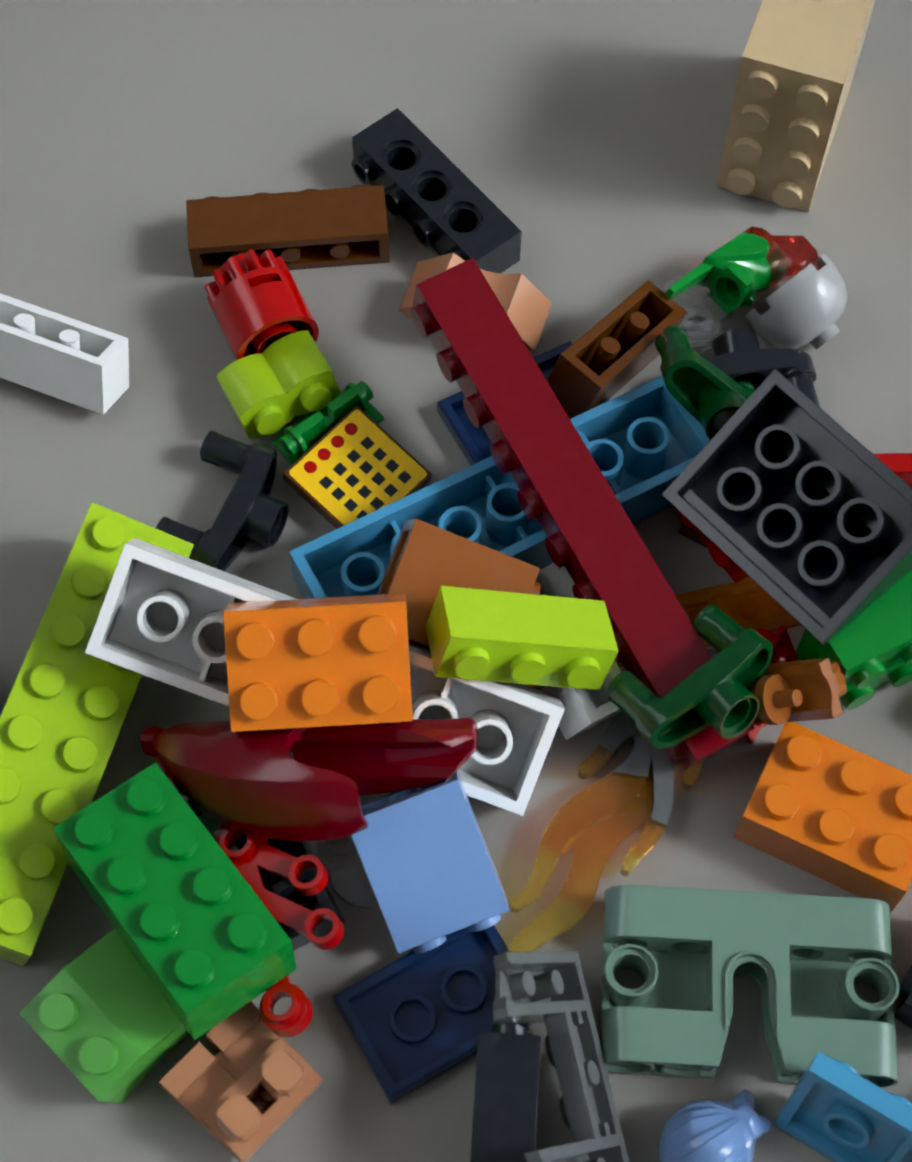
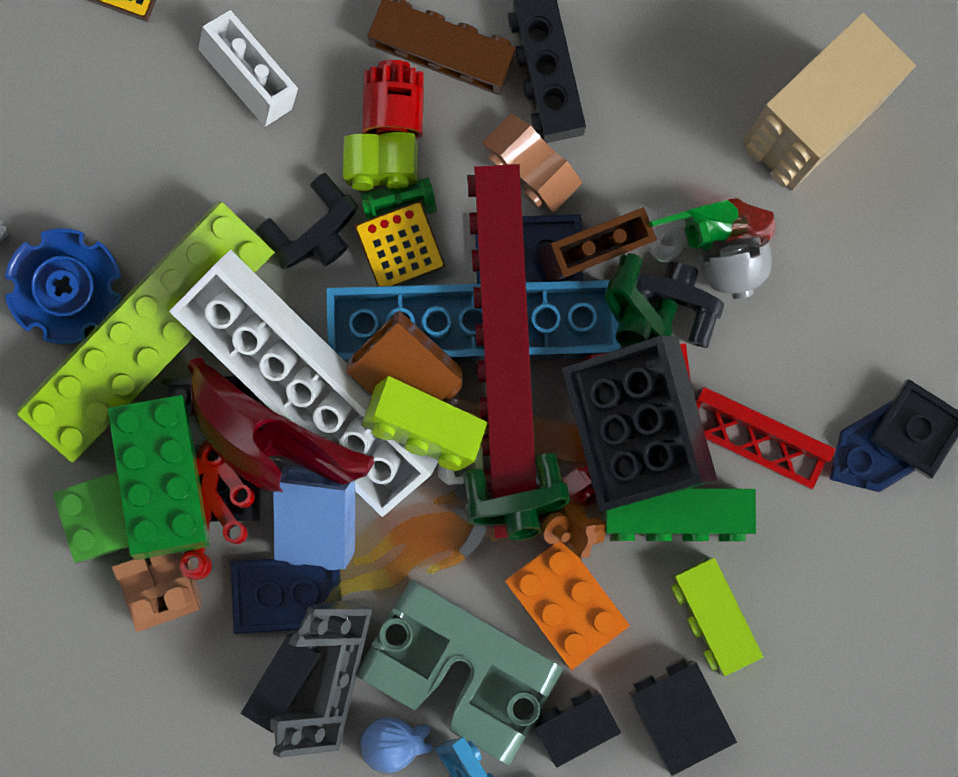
camera: 25 degrees right, 20 degrees up
orange brick [223,593,413,732] -> none

